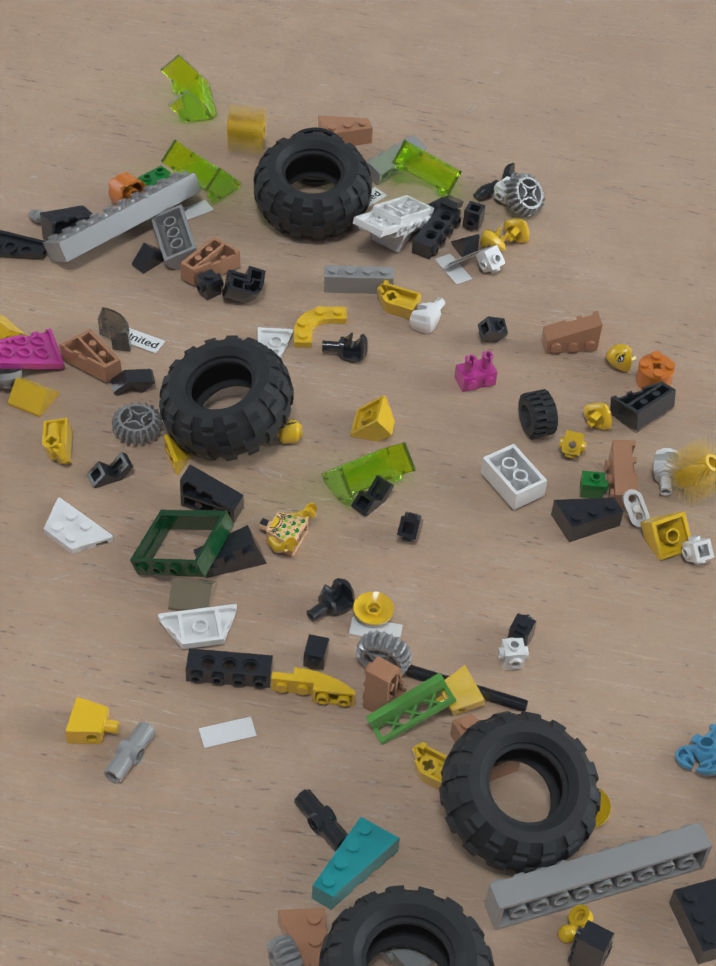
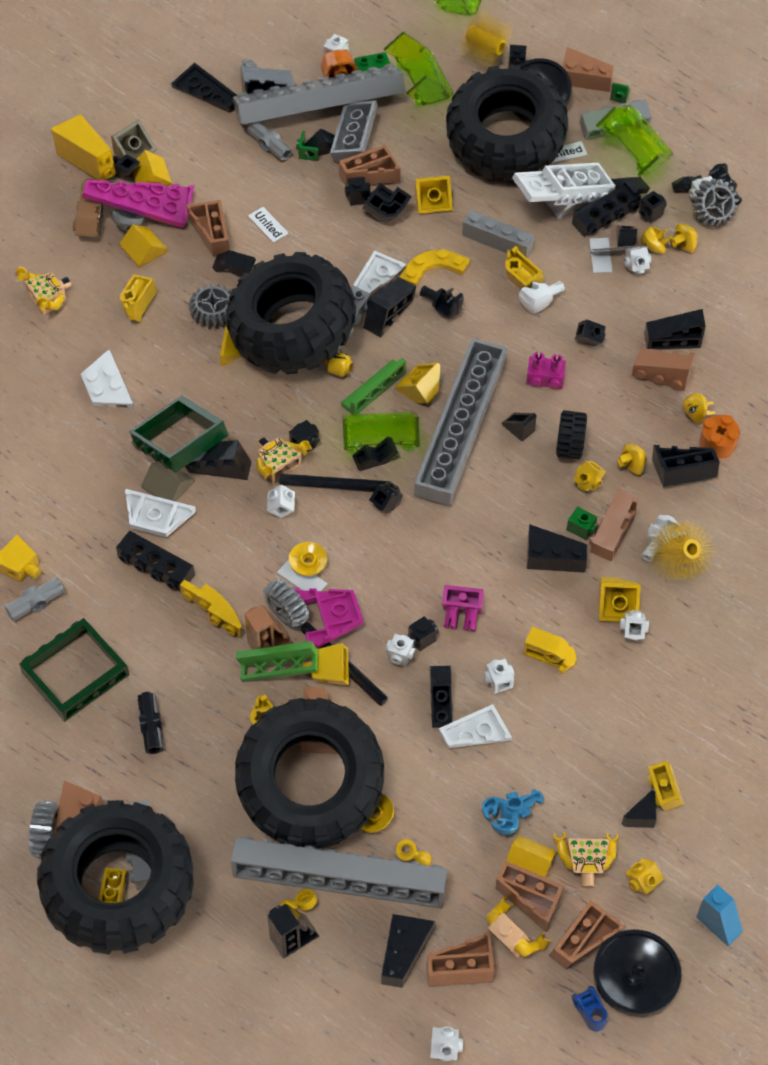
camera: 30 degrees right, 10 degrees up
black slope [87,452,134,488] -> none
clear smoke brick [98,307,131,352] -> none
black wedge [180,464,244,524] -> none
white sticker [184,200,214,220] -> none
white sticker [199,716,257,748] -> none
black brick [303,634,329,670] -> none
black piece [306,578,355,622] -> none
teal wedge [312,817,400,910] -> none
white brick [481,444,547,510] -> none
white plate [622,489,650,527] -> none
none -> dark green window [19,618,129,722]
none -> light grey piece [247,121,292,161]
none -> white brick [267,485,295,518]
none -> black axle [279,474,391,491]
none -> black brick [289,420,320,454]
none -> dark pink wing [293,588,363,648]
none -> green bracket [296,131,318,161]
none -> white brick [324,34,349,54]
none -> bright green fence [341,358,406,417]
none -> black wedge [363,277,416,338]
none -> yellow plate [395,838,432,866]
none -> light grey brick [414,338,507,506]
none -> yellow slope [415,175,453,214]
none -> black slope [430,666,452,727]
none -> white wing [439,704,512,748]
none -> dark pink brick [442,585,485,631]
none -> white brick [484,659,514,694]
none -> black slope [502,413,537,441]
none -> black brick [508,45,527,68]
none -> yellow piece [523,626,577,674]
none -> green bracket [610,82,630,103]
none -> black wedge [644,309,706,350]

